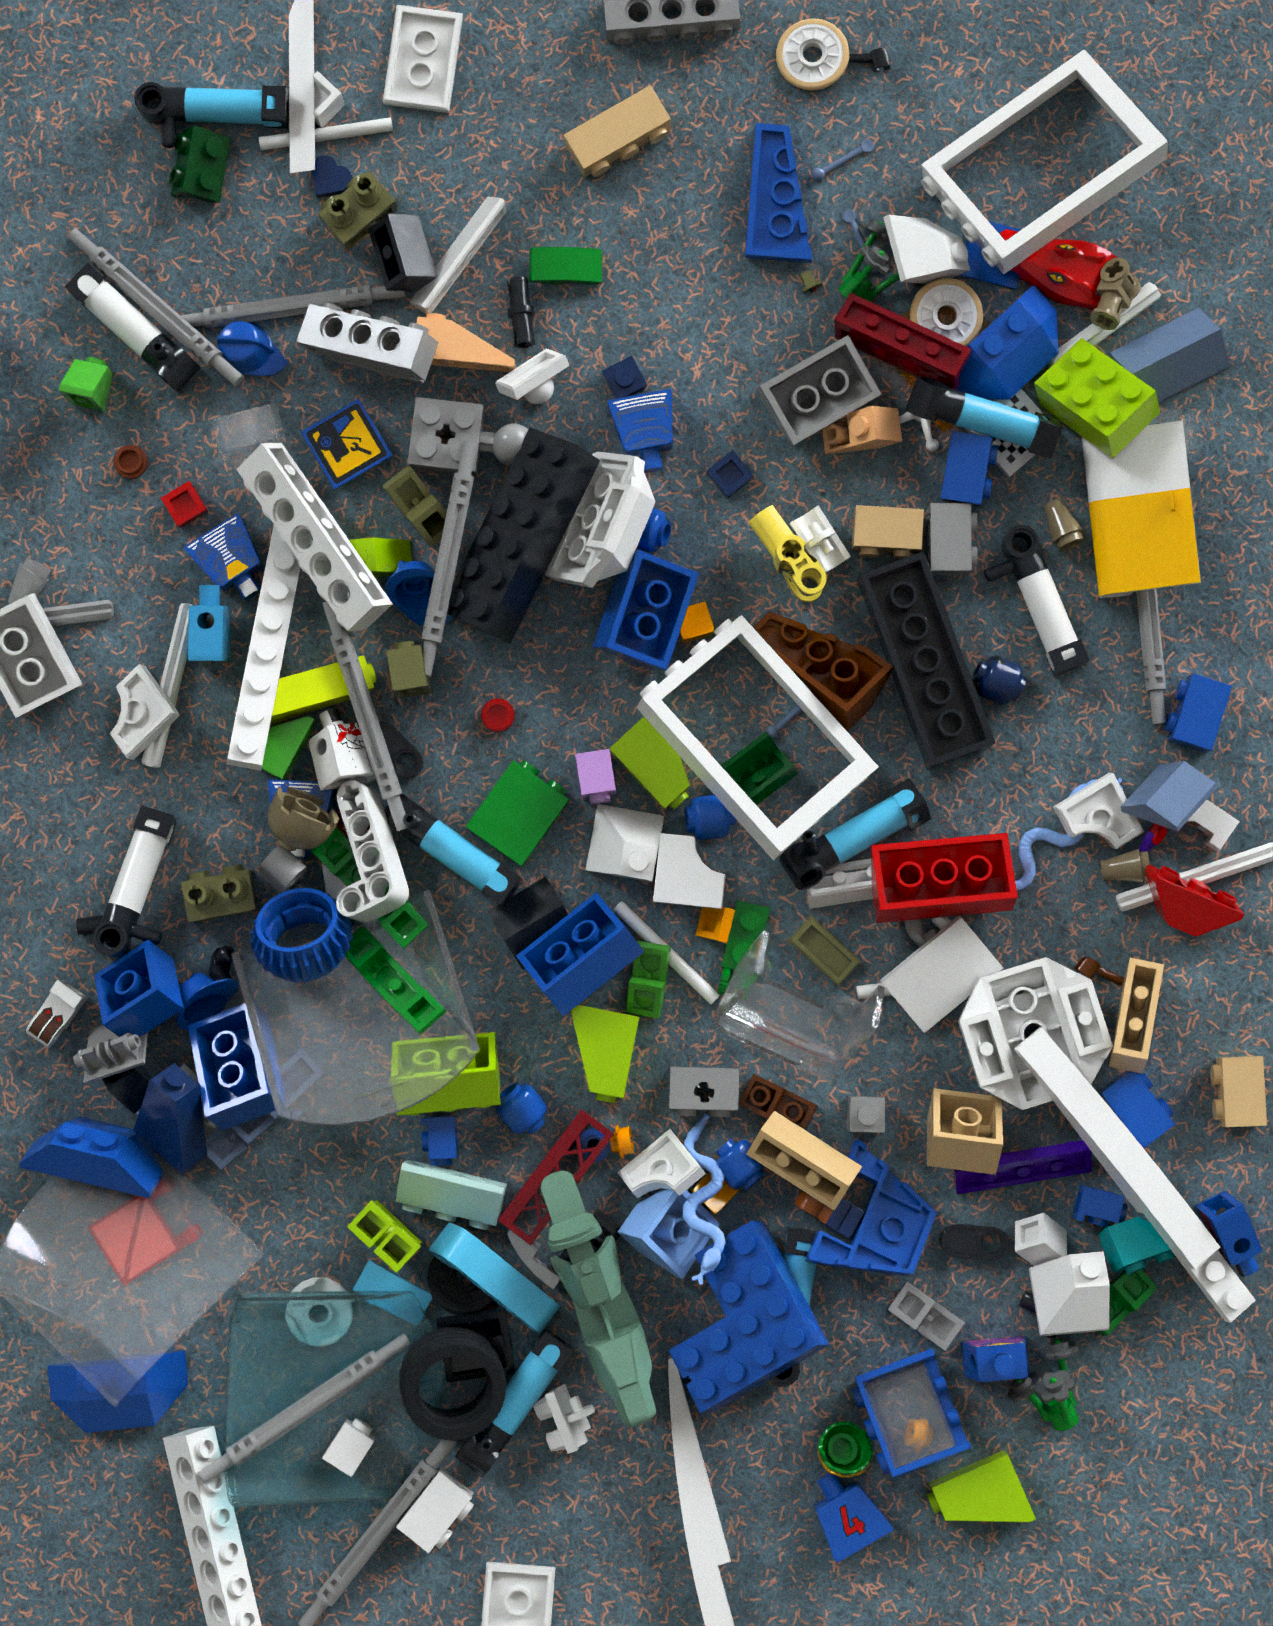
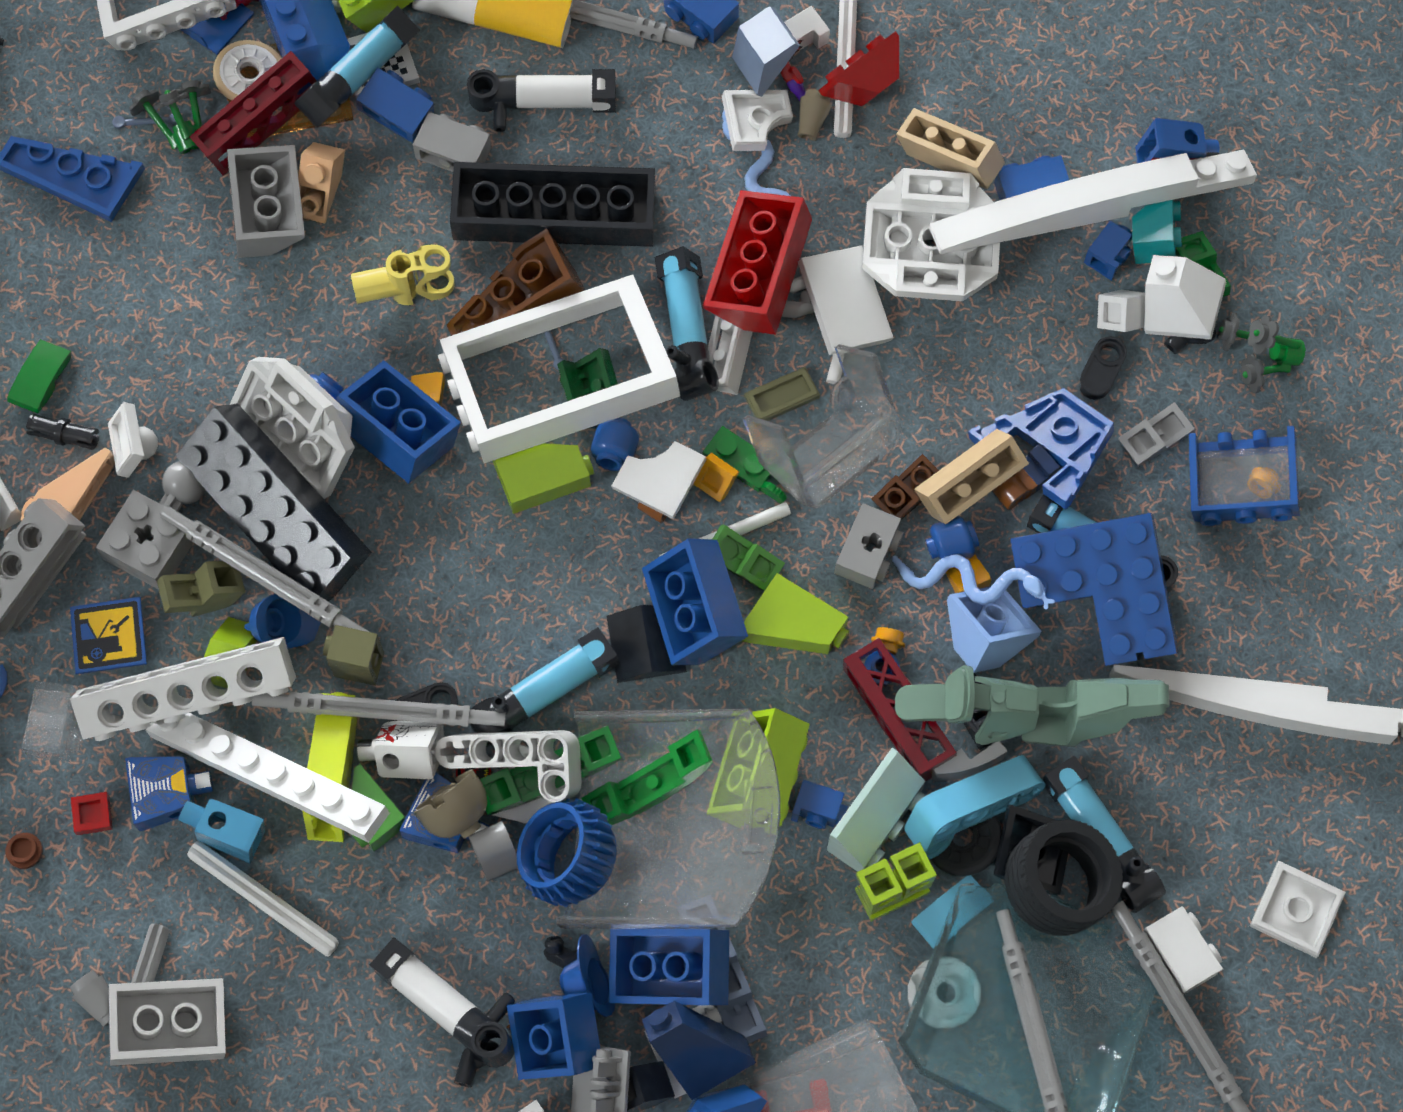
camera: 70 degrees left, 15 degrees down
white tile [110,664,180,760] -> none
olive brick [181,864,260,923] -> none
white brick [322,1418,376,1477] -> none
green brick [466,760,570,868] -> none
red tile [481,698,515,732] -> none
blue head [496,1082,547,1134] -> none
white hips [533,1383,595,1454] -> none
lavender brick [575,749,616,805] -> none
white slope [585,804,664,883] -> none
dark blue plate [602,356,647,399] -> none
blue torso [608,389,673,473] -> none
white tile [617,1129,706,1198] -> none
dark blue plate [706,450,754,499] -> none
white hips [789,505,851,573] -> none
olive piece [800,270,822,294] -> none
sand blue hinge [812,139,874,181] -> none
blue torso [814,1473,894,1563] -> none
green hair [818,1421,873,1478] -> none
light grey brick [847,1096,885,1133] -> none
tan brick [852,505,924,560] -> none
white slope [883,215,970,284] -> none
white piece [899,412,939,452] -> none
lime slope [926,1450,1036,1522] -> none
tan brick [927,1088,1003,1175] -> none
dark purple plate [953,1140,1092,1195] -> none
blue torso [961,1336,1030,1382] -> none
dark blue head [972,655,1026,705] -> none
dark tan cone [1043,498,1084,552] -> none
reddish brown hand [1074,957,1124,985] -> none
tan brick [1210,1056,1267,1127] -> none

